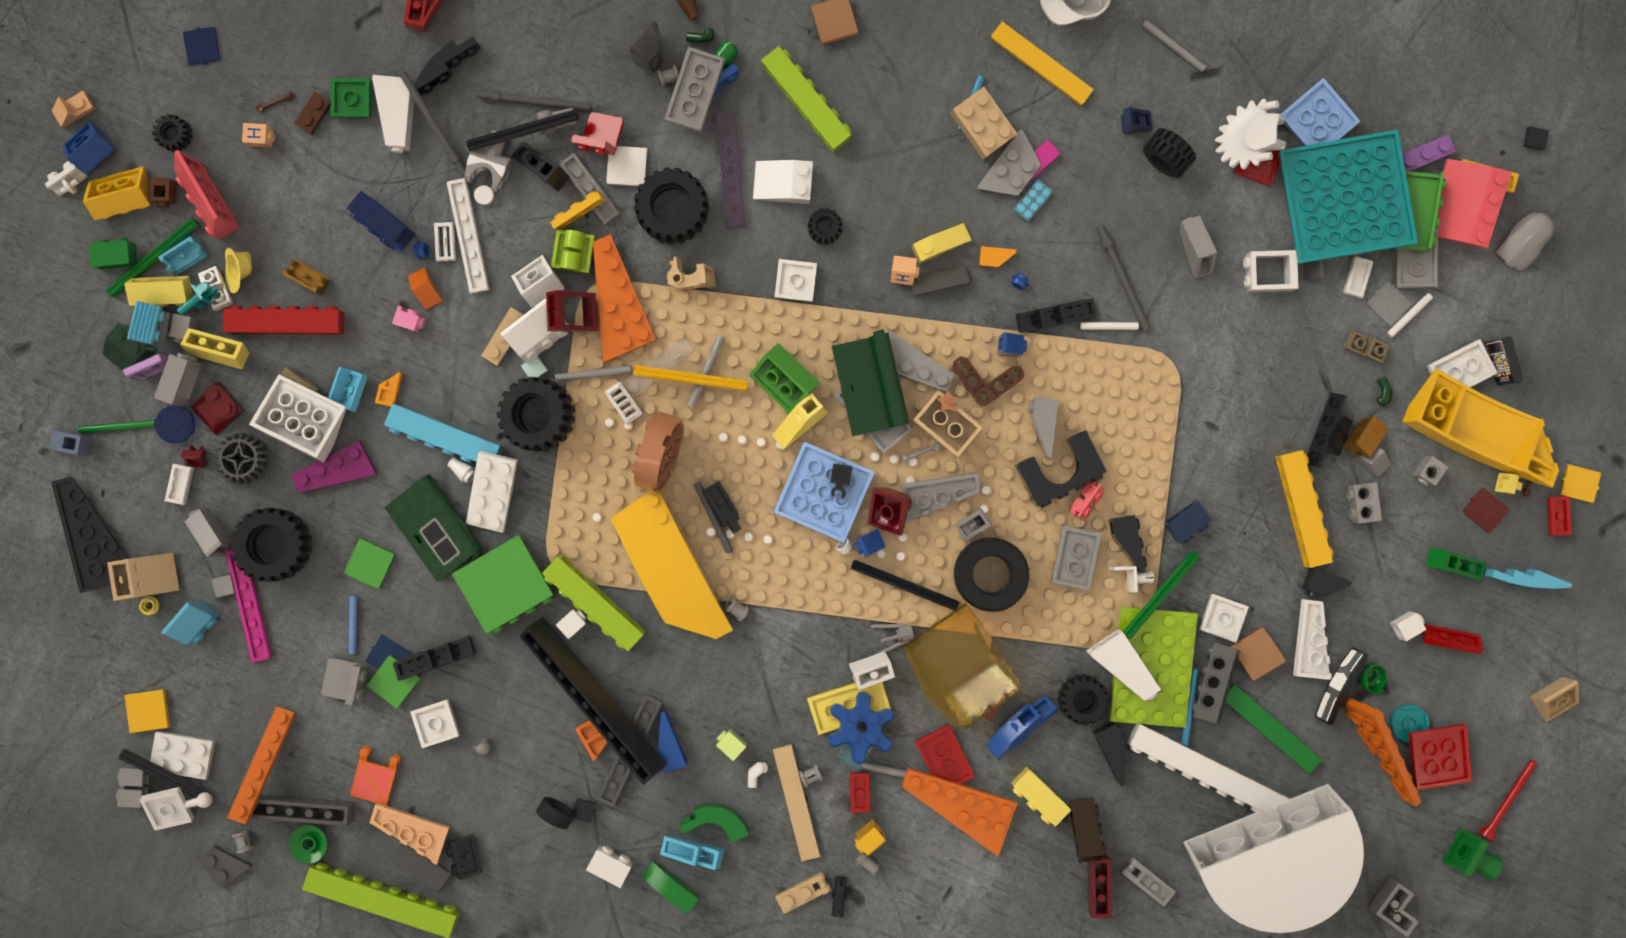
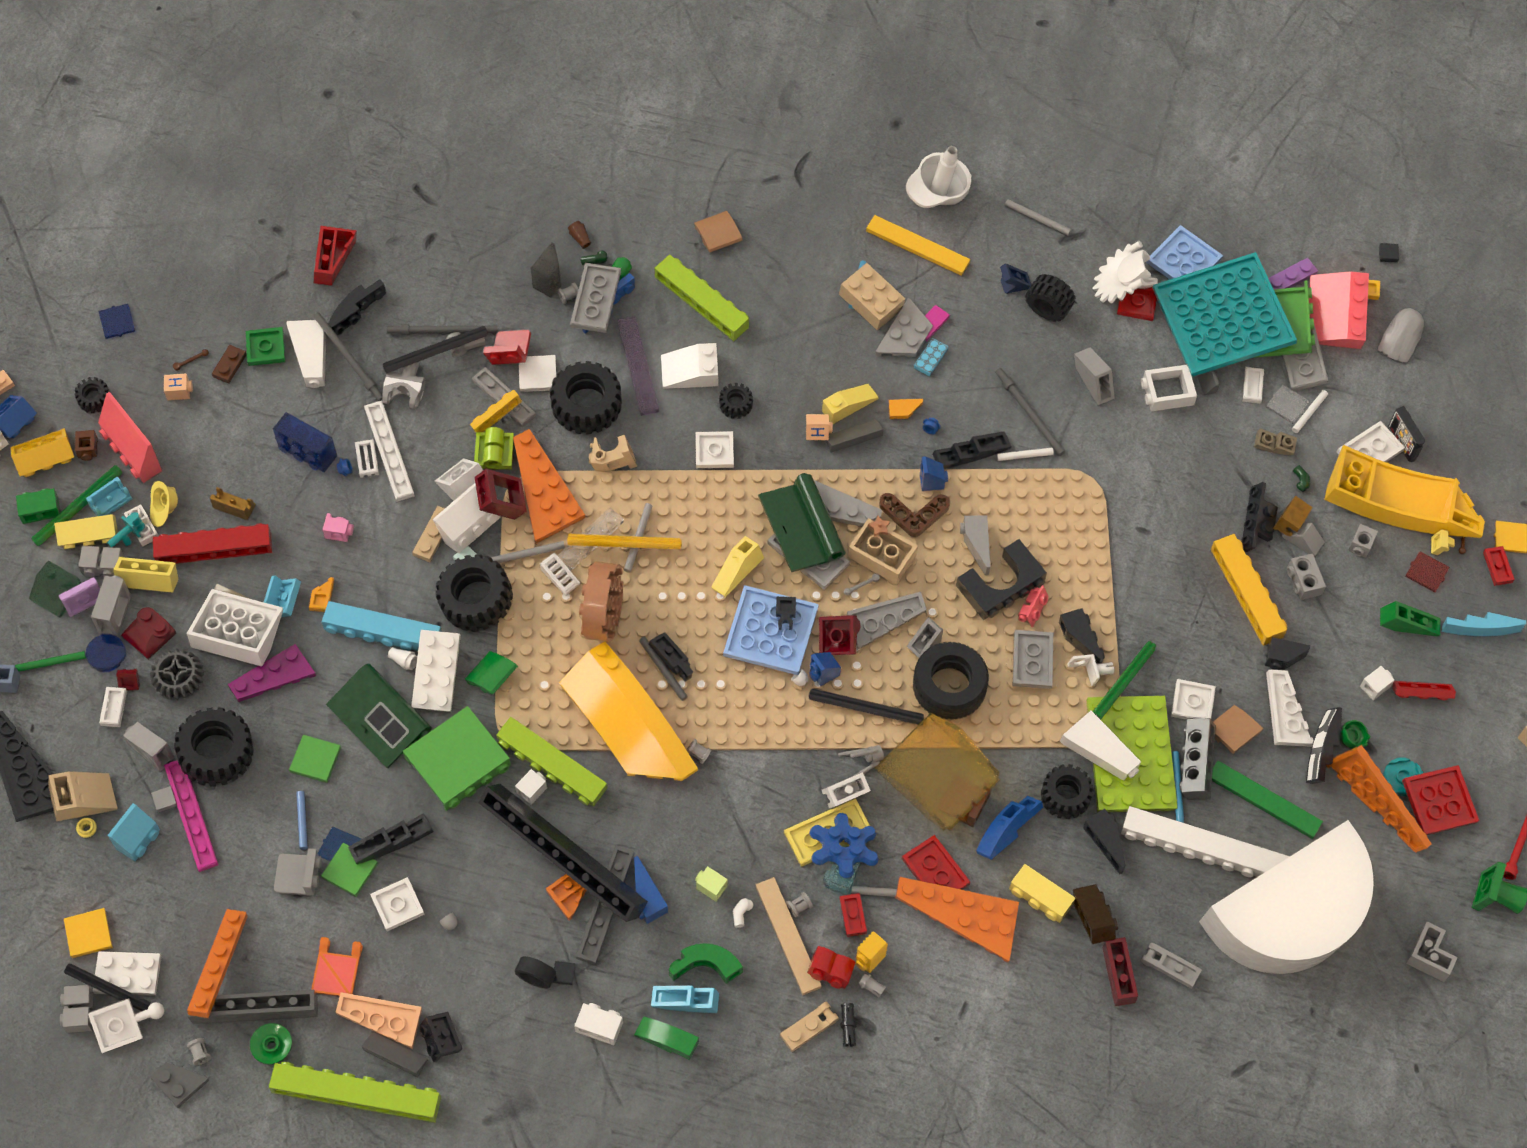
camera: 10 degrees left, 25 degrees down
medium azure brick [127,301,166,345] -> none
orange slope [408,267,443,310] -> none
white tile [474,185,495,206] -> none
black slope [512,141,570,192] -> none
bright green slope [749,343,820,414] -> none
dark blue brick [1164,501,1212,543] -> none
none -> green slope [465,651,518,695]
none -> red brick [807,946,856,989]

